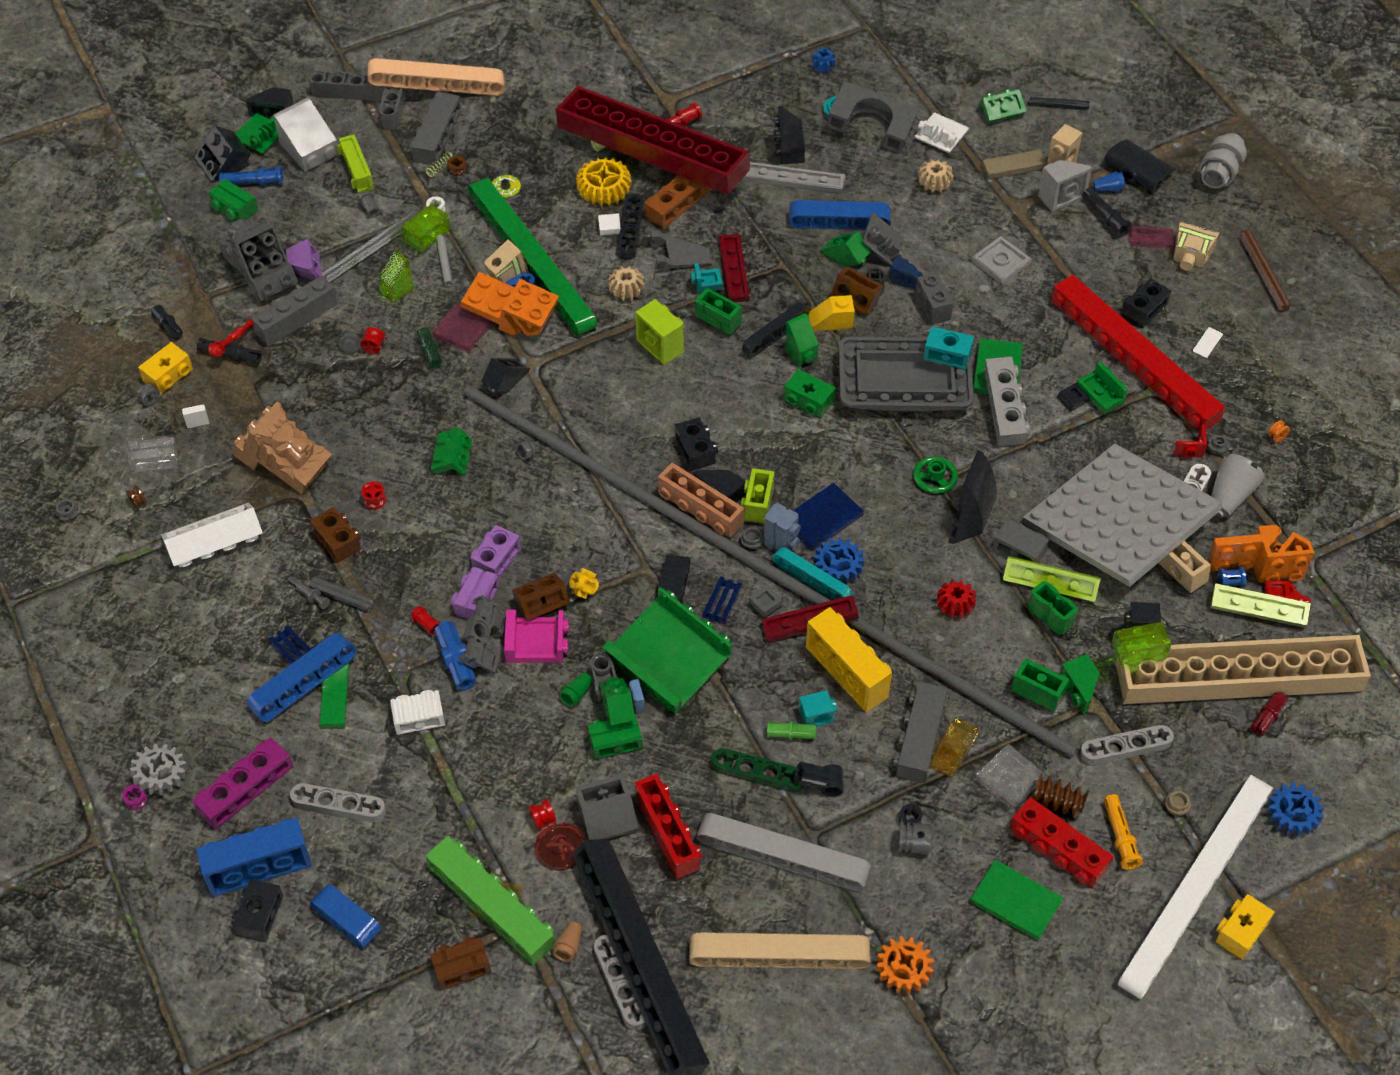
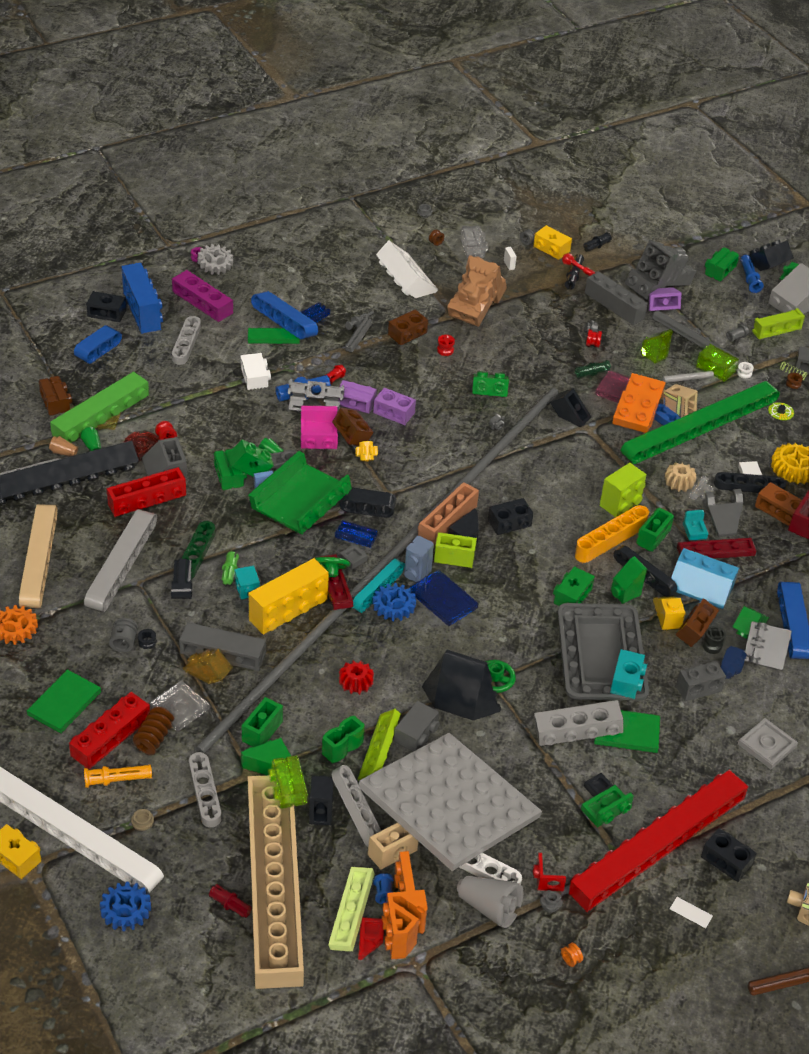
camera: 85 degrees right, 10 degrees down
none -> green cone [81,427,101,451]
none -> green piece [315,557,351,577]
none -> light grey beam [332,765,381,847]
none -> light orange beam [575,505,649,563]
none -> slope [671,548,739,609]

